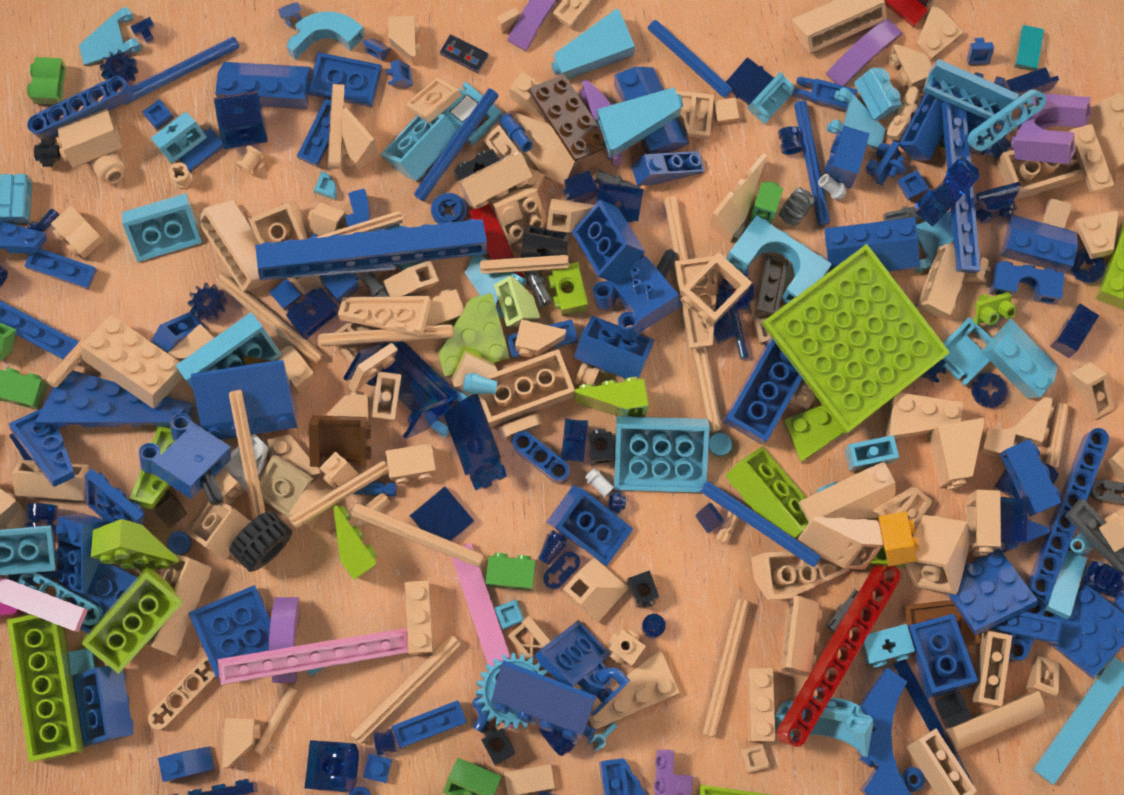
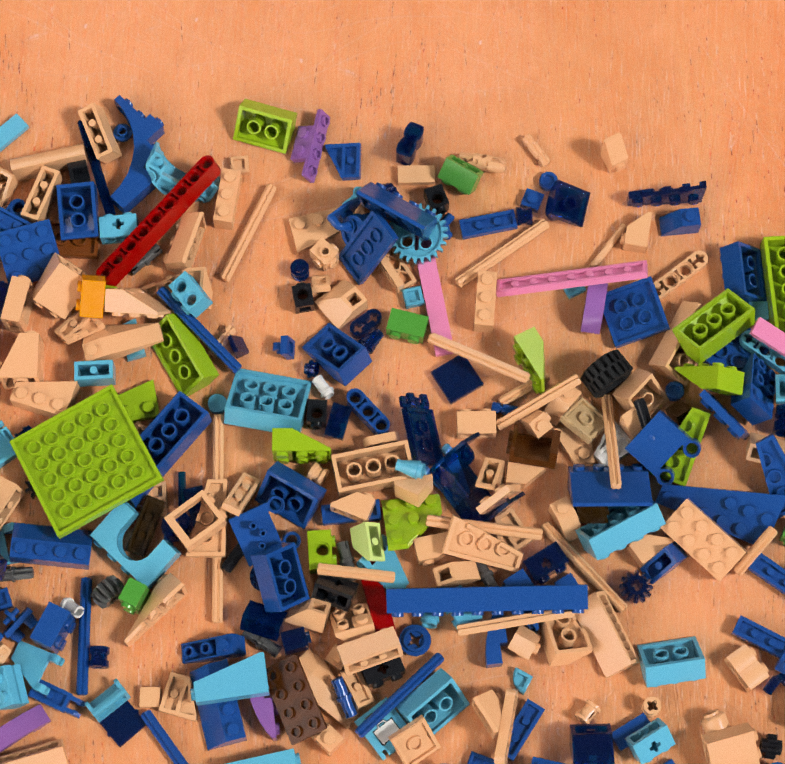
camera: 170 degrees left, 5 degrees down
none -> medium azure brick [168,271,213,318]
none -> light nougat plate [221,472,261,517]
none -> blue tile [273,335,295,360]
none -> light nougat tile [311,275,331,293]

